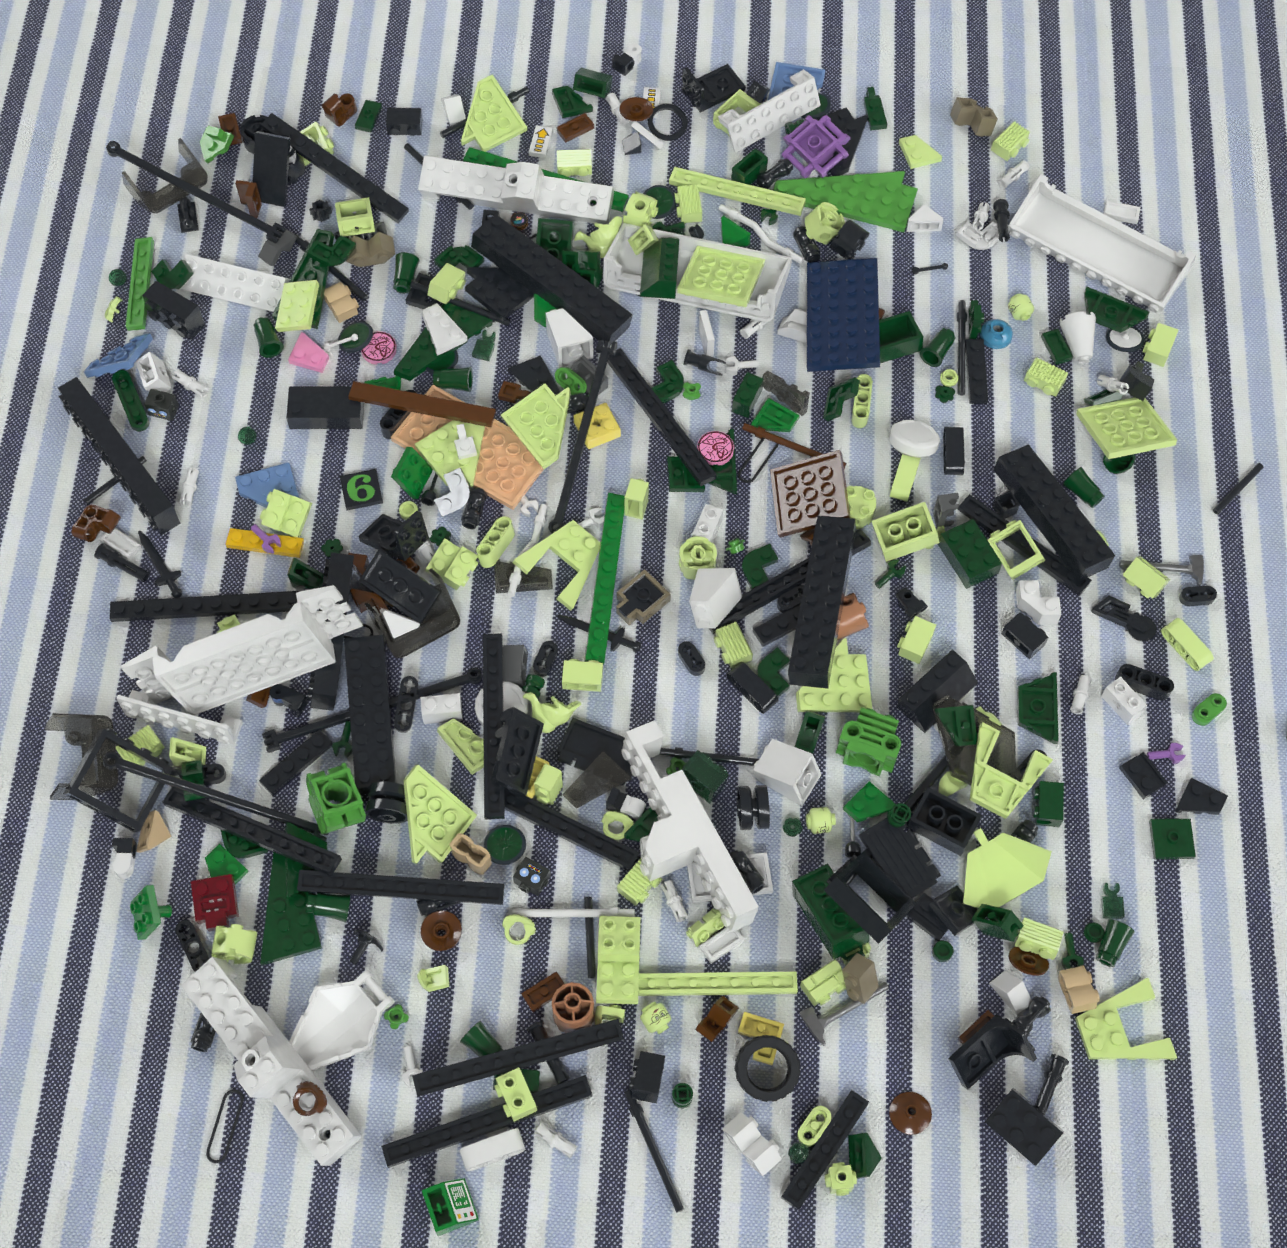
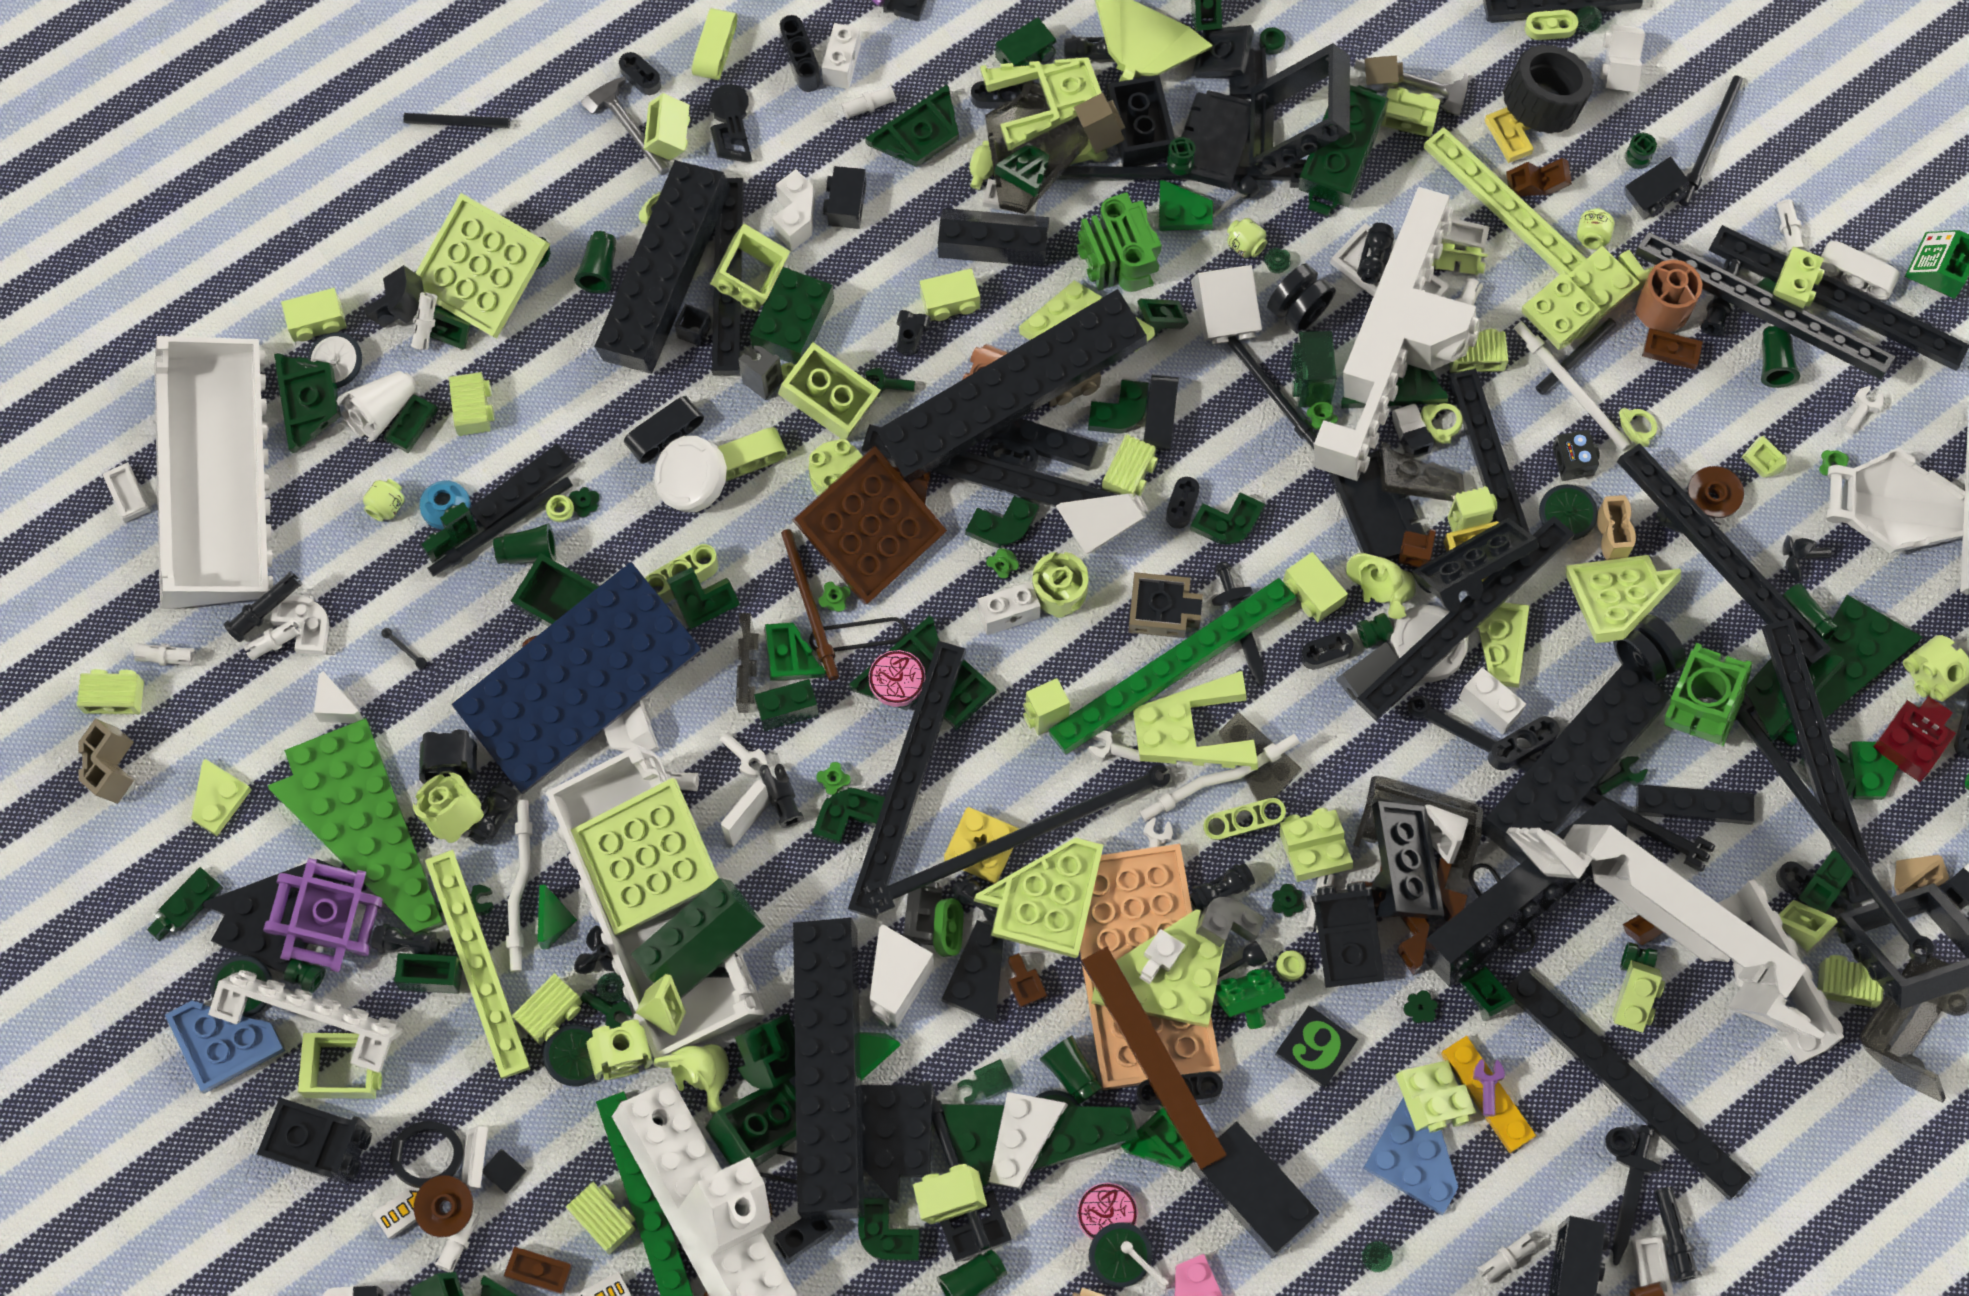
camera: 130 degrees left, 5 degrees up
black leg [746,81,770,103] -> none
none -> bright green plate [818,582,851,612]
none -> dark tan brick [1074,93,1125,154]
none -> dark green plate [1190,492,1265,545]
none -> reddish brown panel [1398,529,1436,568]
none -> black plate [1605,1127,1636,1157]

